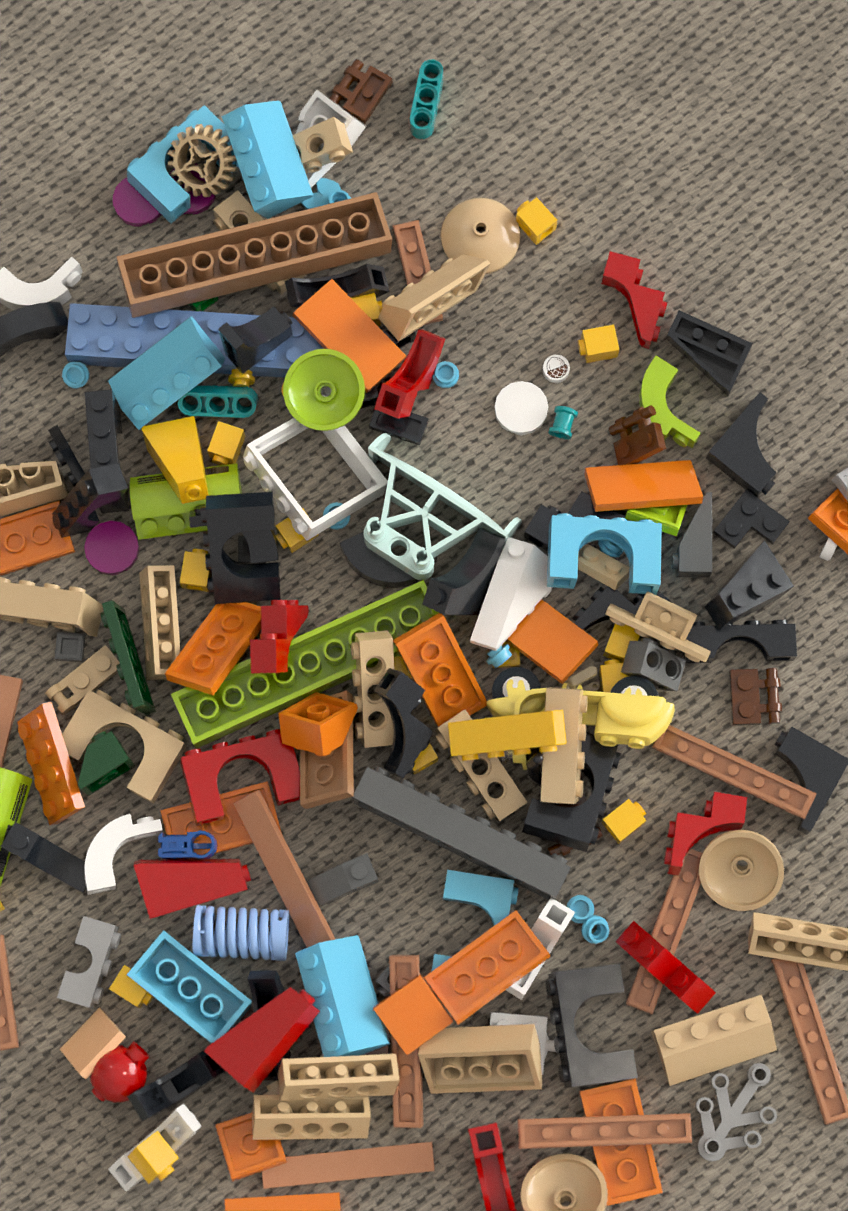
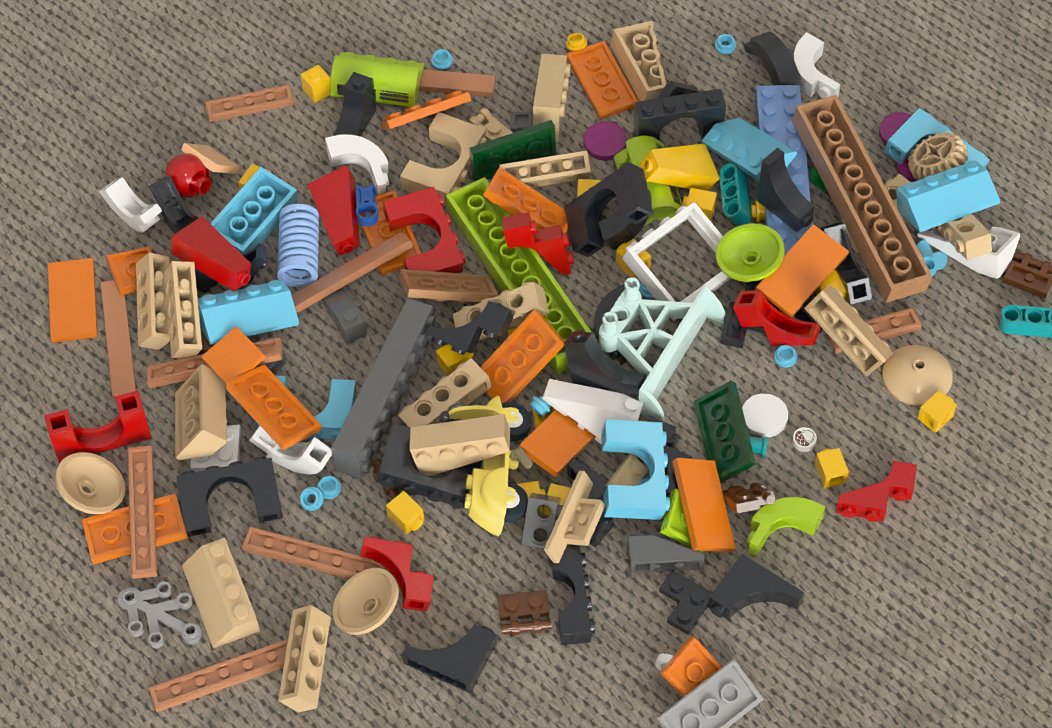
camera: 85 degrees right, 20 degrees down
black arch [52,463,128,538] -> none
light grey arch [57,916,121,1009] -> none
medium azure plate [62,361,89,388] -> none
dark green slope [78,731,136,796] -> none
yellow brick [127,1131,179,1184] -> none
orange slope [278,692,358,756] -> none
yellow brick [448,710,566,761] -> none
red arch [615,921,716,1014] -> none
nougat tile [652,725,816,820] -> none
black wedge [667,310,753,397] -> none
black wedge [705,540,794,630] -> none
none -> dark green plate [694,381,756,484]

